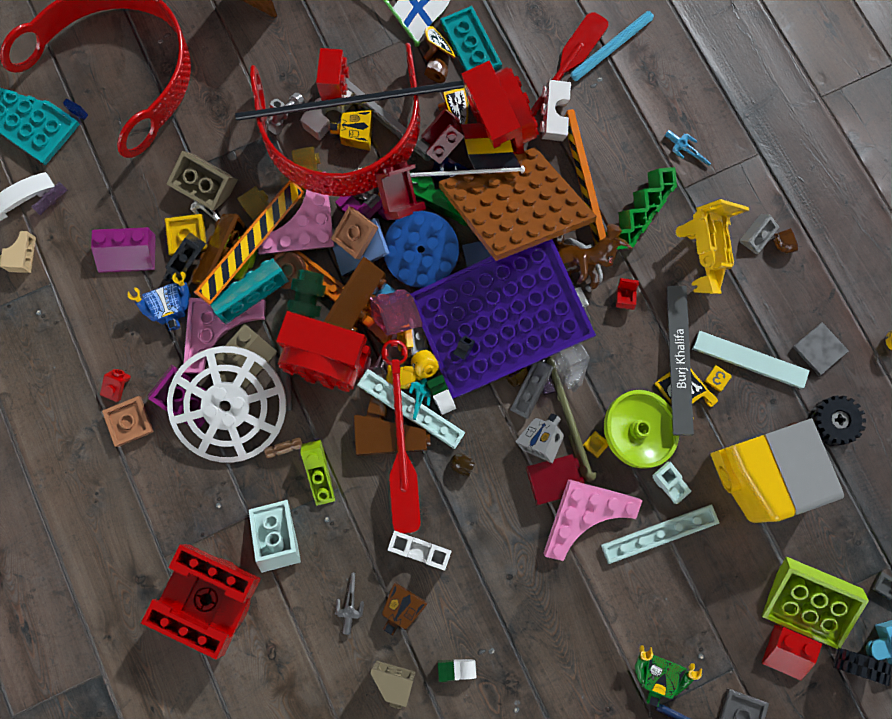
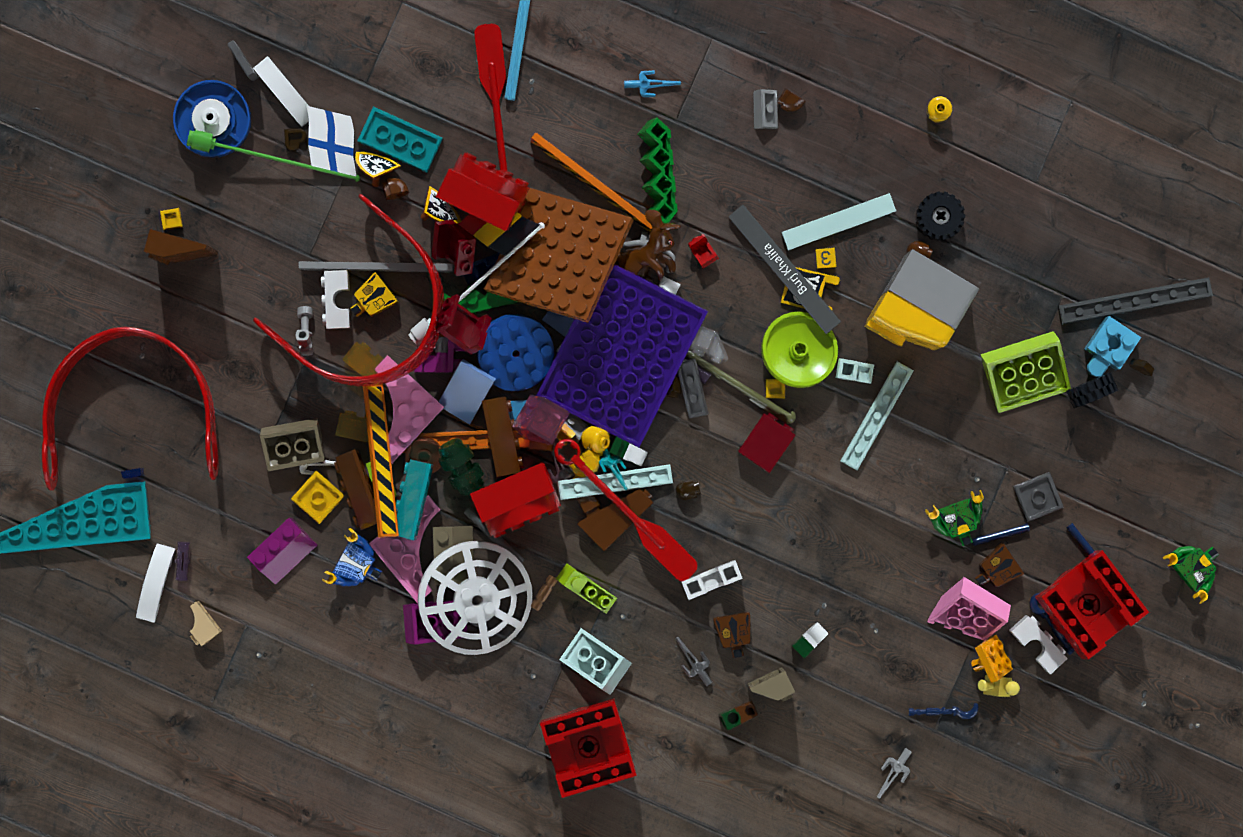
camera: 40 degrees left, 10 degrees up
red bracket [100,369,131,402] -> none
nougat plate [102,396,154,447] -> none
black hinge [163,233,206,284] -> none
black piece [235,80,464,121] -> none
red brick [316,48,349,101] -> none
nougat plate [331,206,379,260] -> none
black piece [453,335,475,361] -> none
light grey torso [516,413,564,463] -> none
white arch [540,80,571,141] -> none
bright pink plate [543,479,642,561] -> none
yellow container [676,199,749,294] -> none
red slope [762,625,822,680] -> none
flat silver tile [793,322,849,376] -> none
none -> leg [719,700,758,730]

